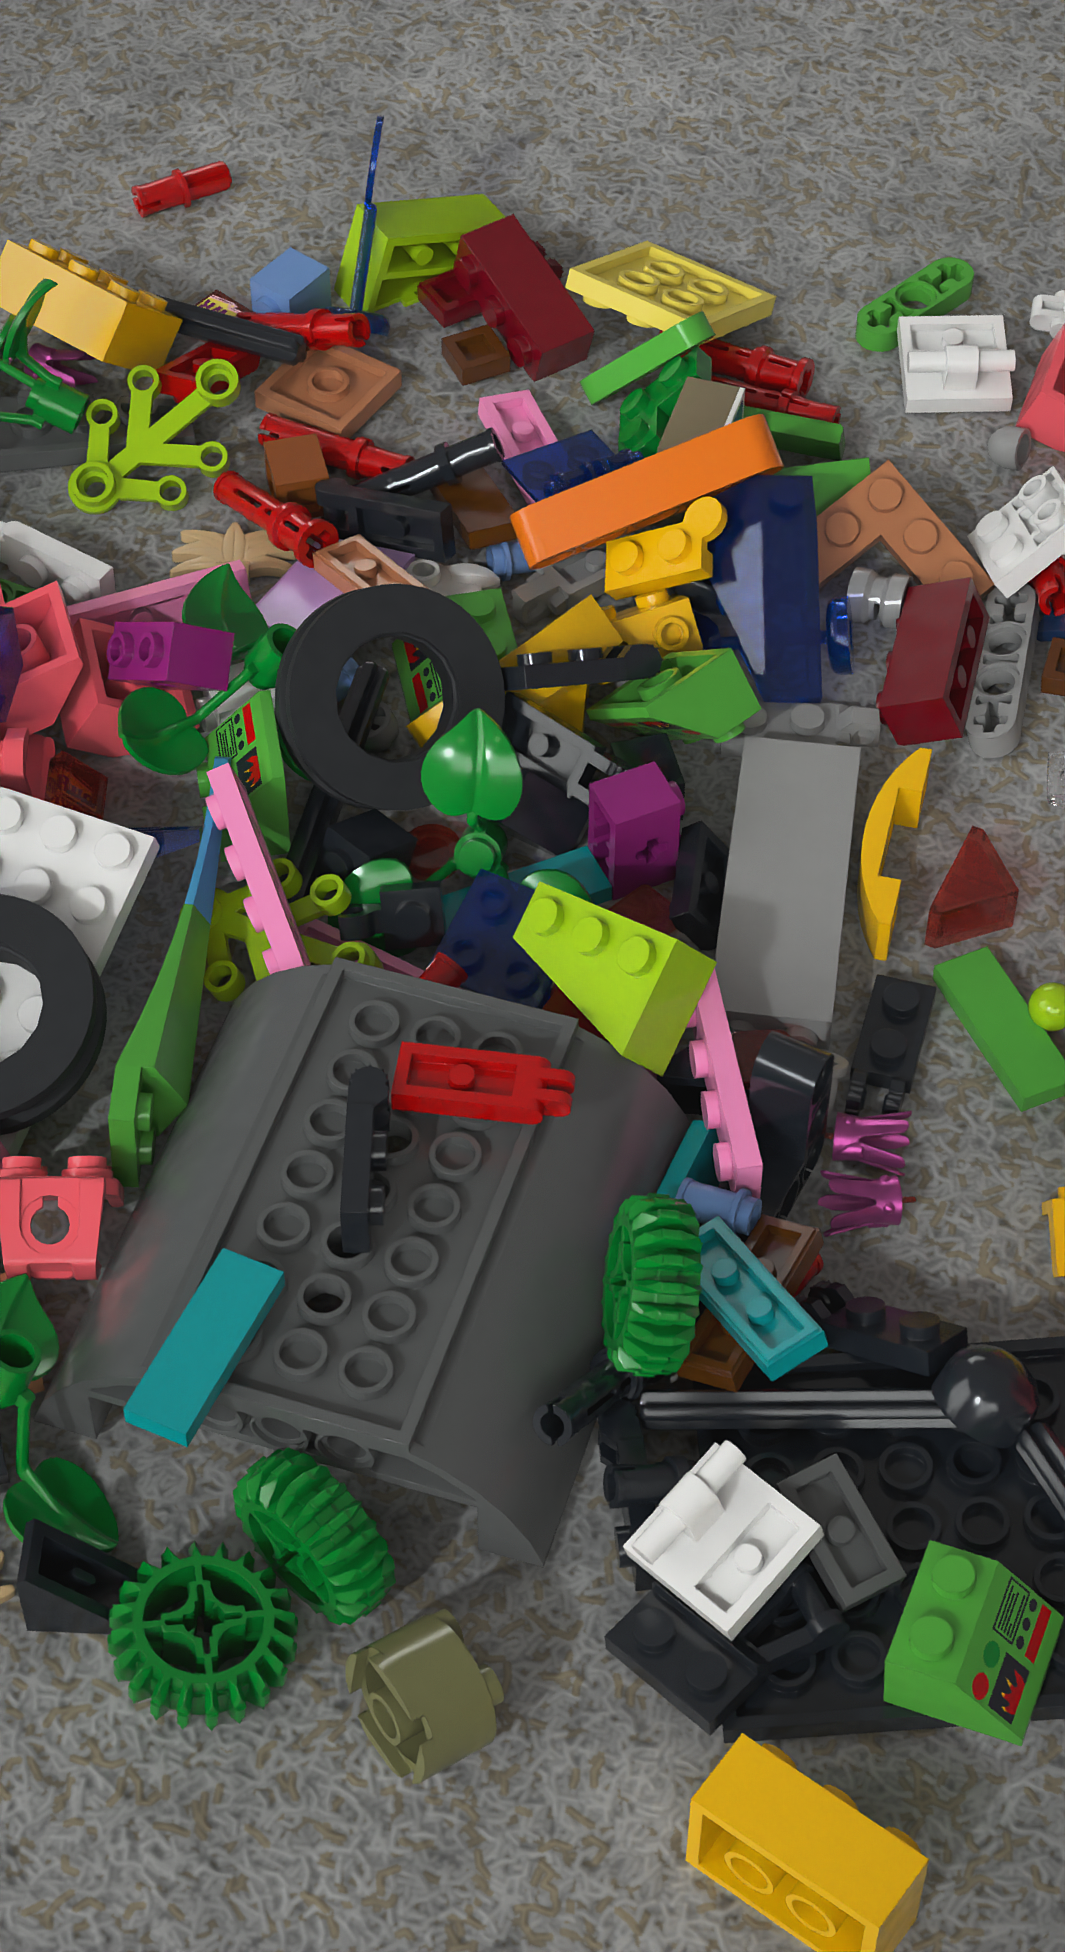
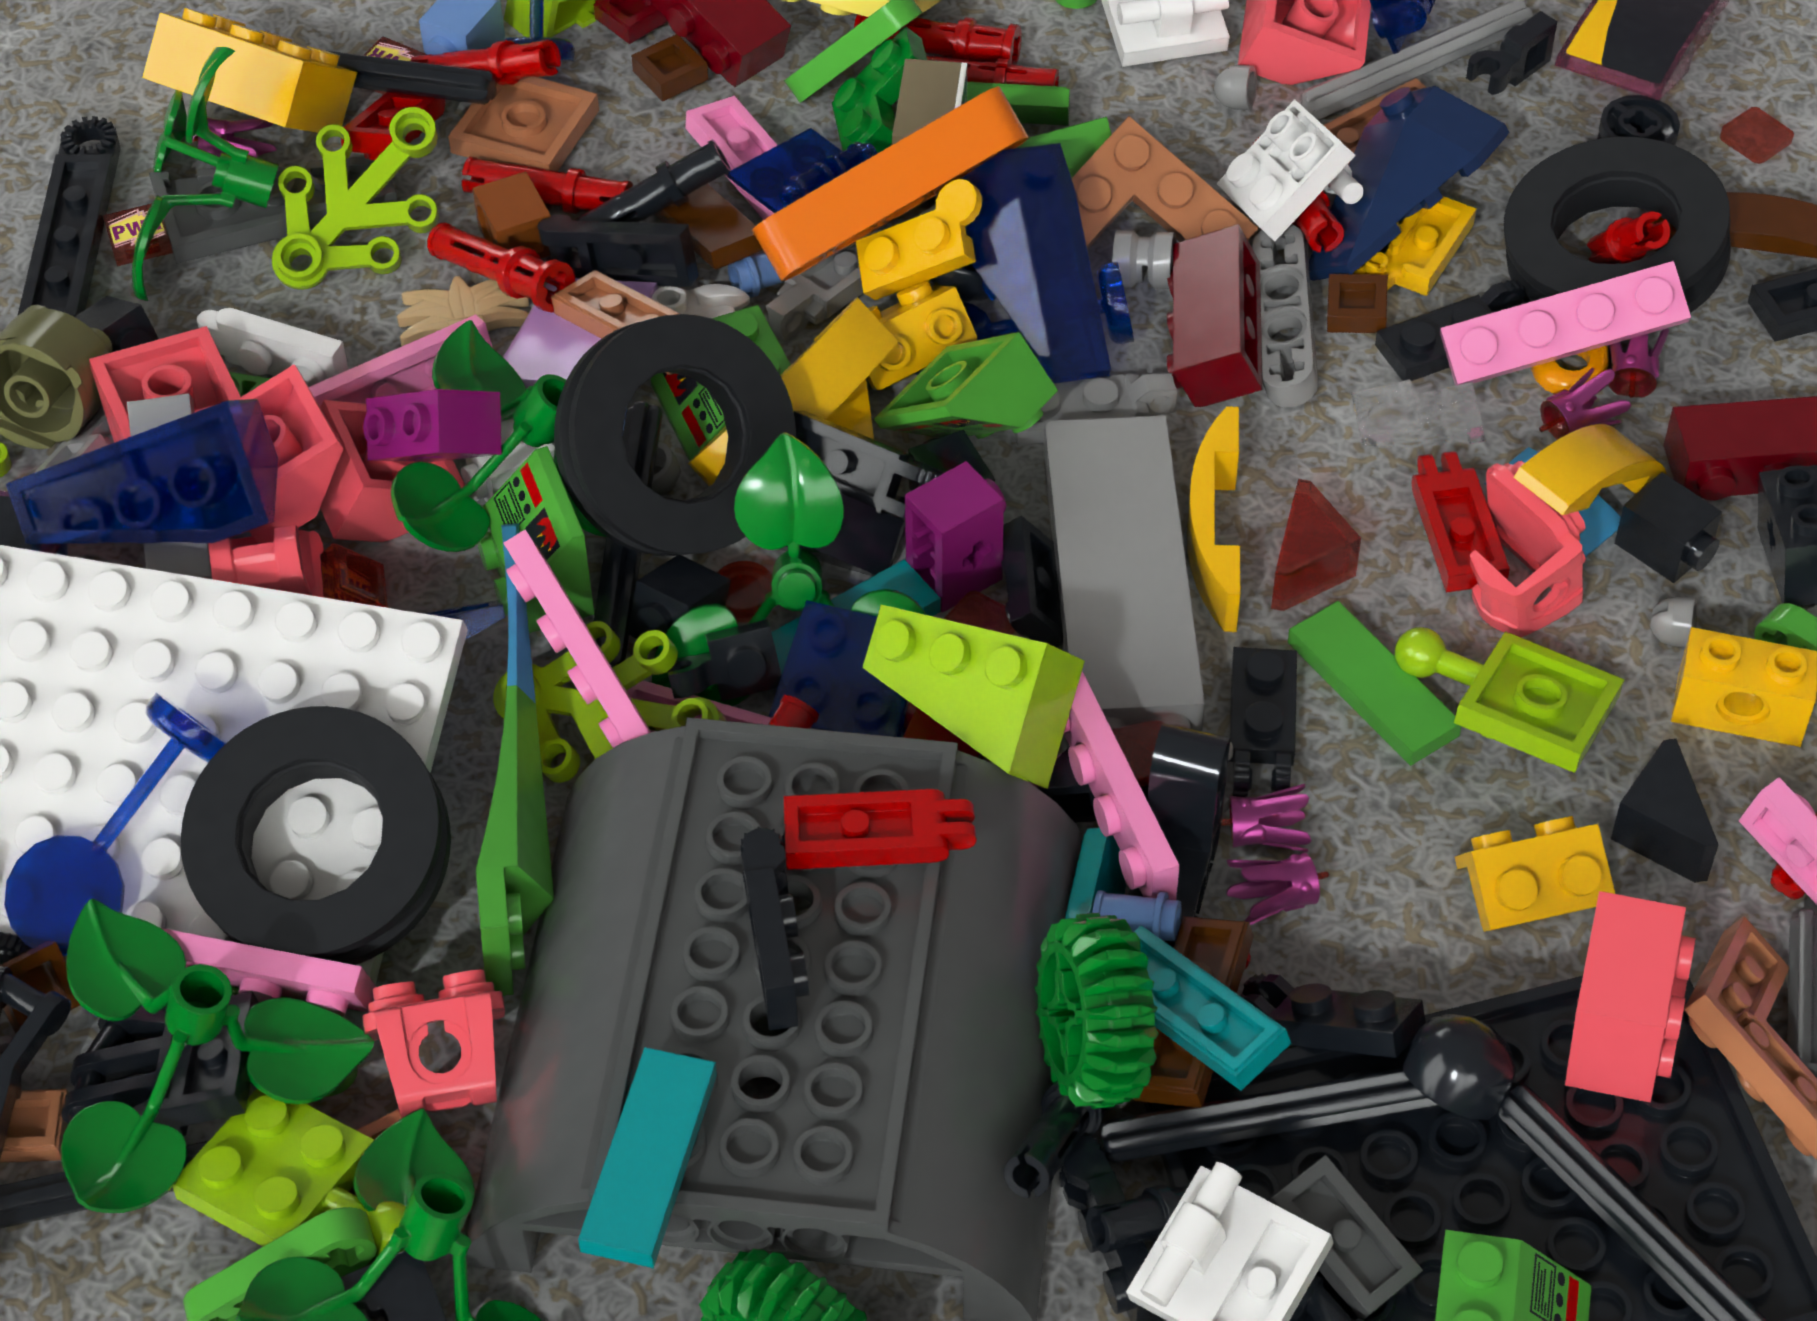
camera: 10 degrees left, 0 degrees up
black hinge [501,644,664,691] -> none

